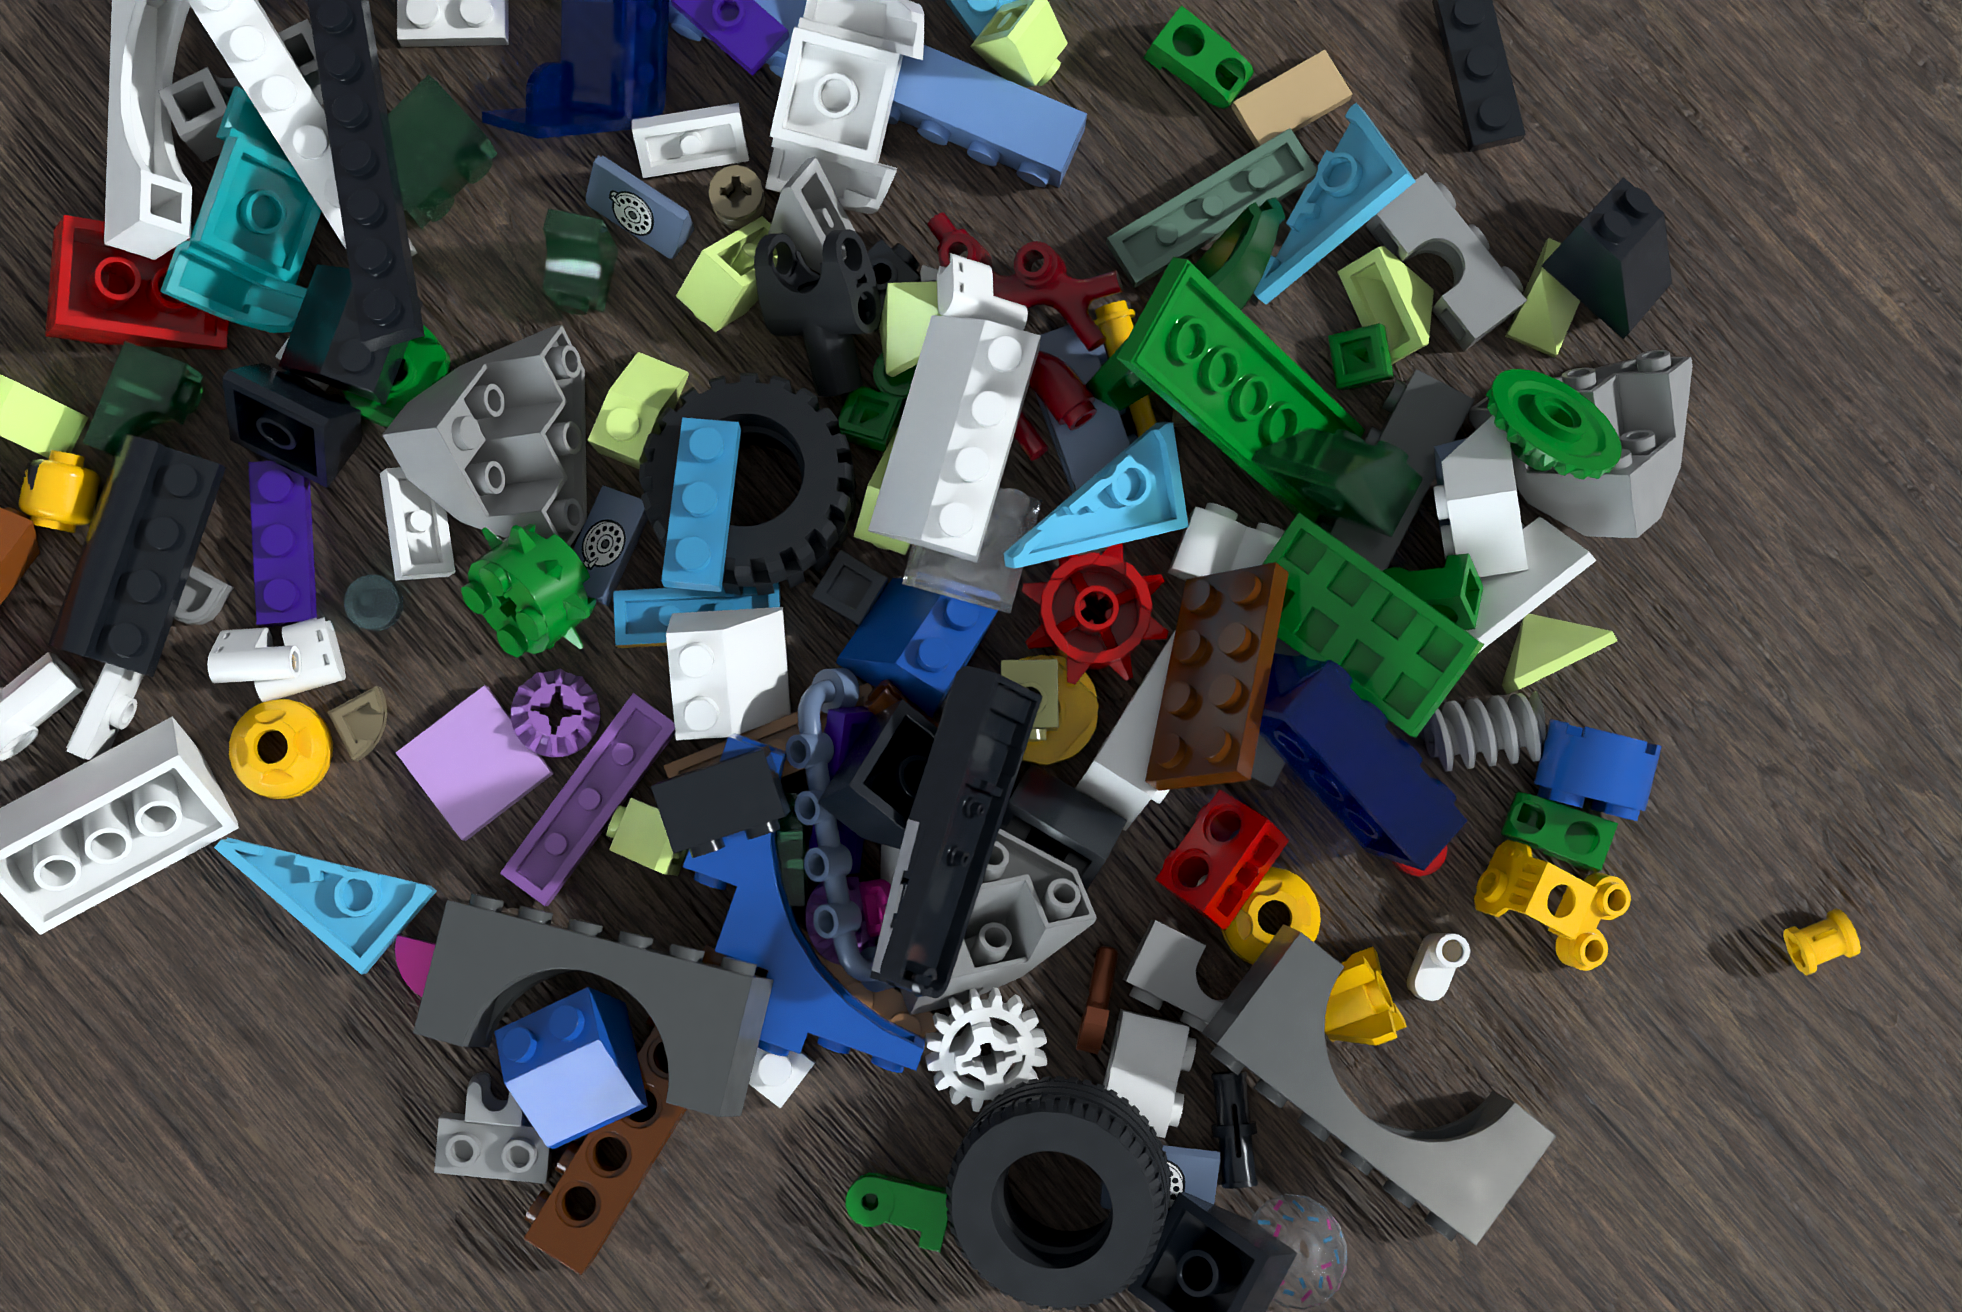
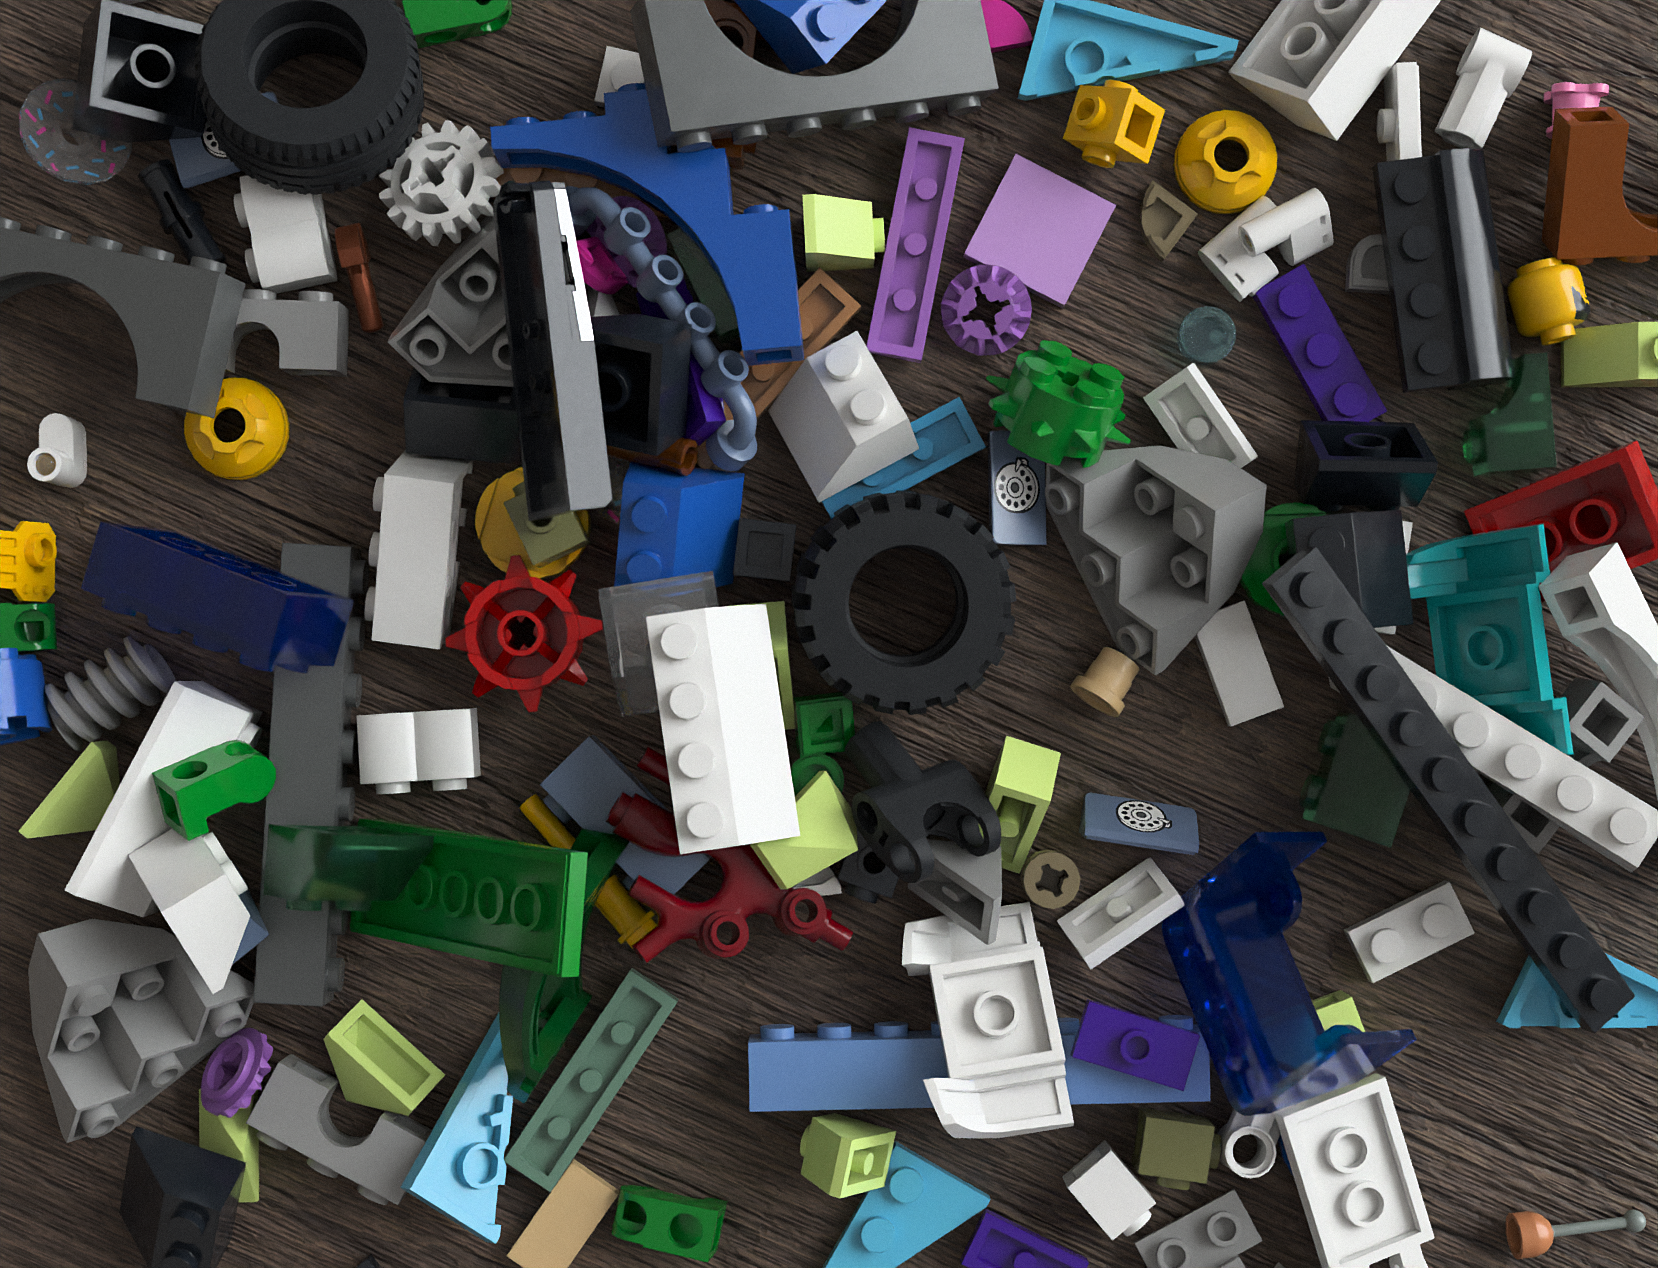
camera: 155 degrees right, 5 degrees up
clear green arch [542,208,619,315] -> none
yellowish green slope [588,352,689,469] -> none
black brick [651,745,790,858] -> none
dark azure plate [661,417,741,592] -> none
white piece [937,253,1028,330] -> none
medium azure wing [1003,422,1189,569] -> none
reddish brown plate [1145,562,1289,791] -> none
red brick [1155,789,1289,931] -> none
green plate [1262,513,1484,738] -> none
yellow brick [1324,946,1406,1046] -> none
green tile [1328,323,1394,391] -> none
green gear [1486,369,1622,480] -> none
none -> medium lavender gear [200,1028,273,1118]
none -> yellow brick [1063,80,1165,168]
none -> tan piece [1070,647,1140,717]
none -> white tile [1195,601,1284,726]

